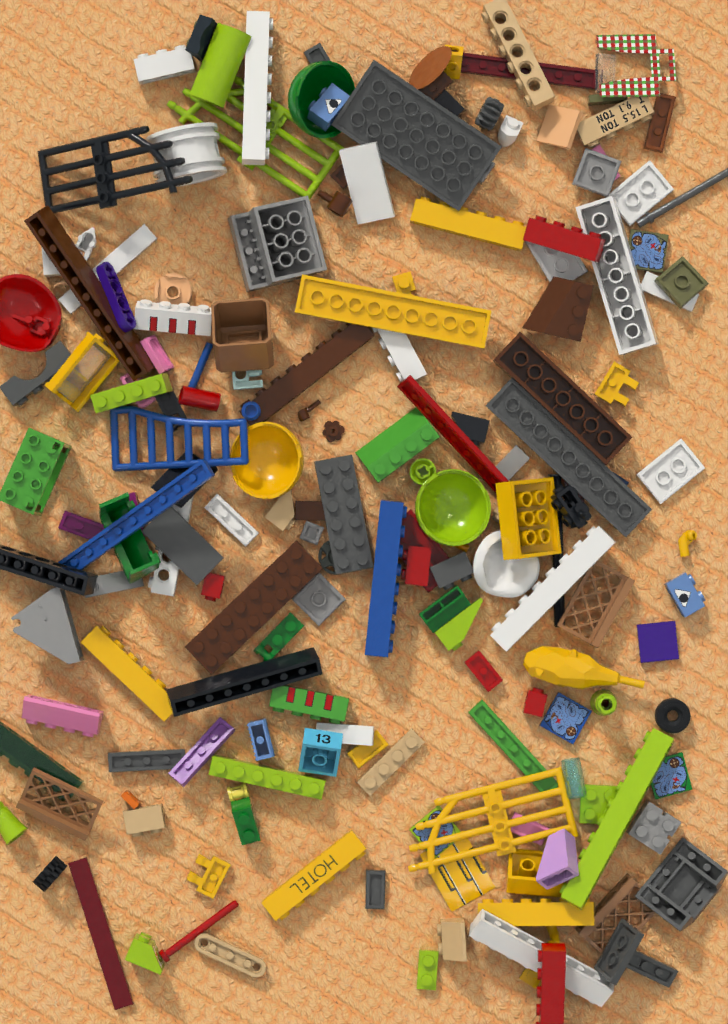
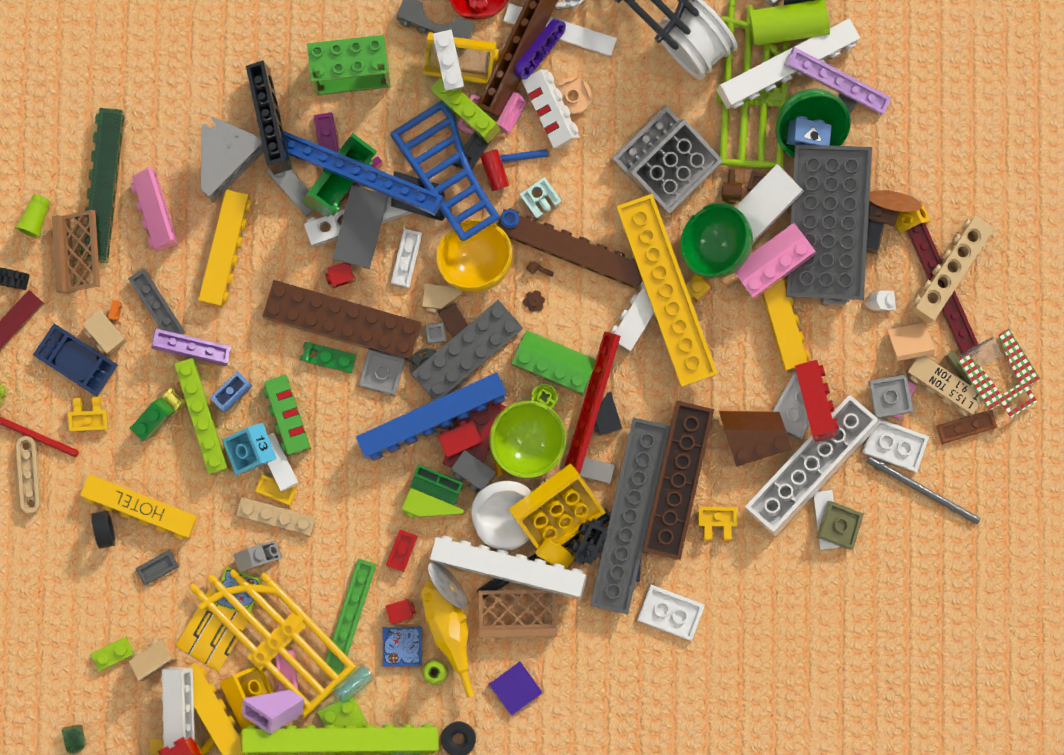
camera: 55 degrees right, 5 degrees down
black brick [166,647,322,717] -> none
medium nougat plate [211,298,274,373] -> none
dark grey gear [475,97,504,131] -> none
tile [628,229,669,273] -> none
medium blue brick [664,573,706,617] -> none
yellow arm [678,530,697,557] -> none
none -> dark blue slope [33,323,118,397]
none -> black tyre [91,510,115,549]
none -> light grey slope [233,540,282,573]
none -> flat silver sticker [428,562,467,609]
none -> white brick [433,30,465,92]
none -> yellow tile [535,538,574,569]
none -> green piece [680,203,753,279]
none -> bright pink slope [735,223,817,299]
none -> lavender tile [785,47,891,115]

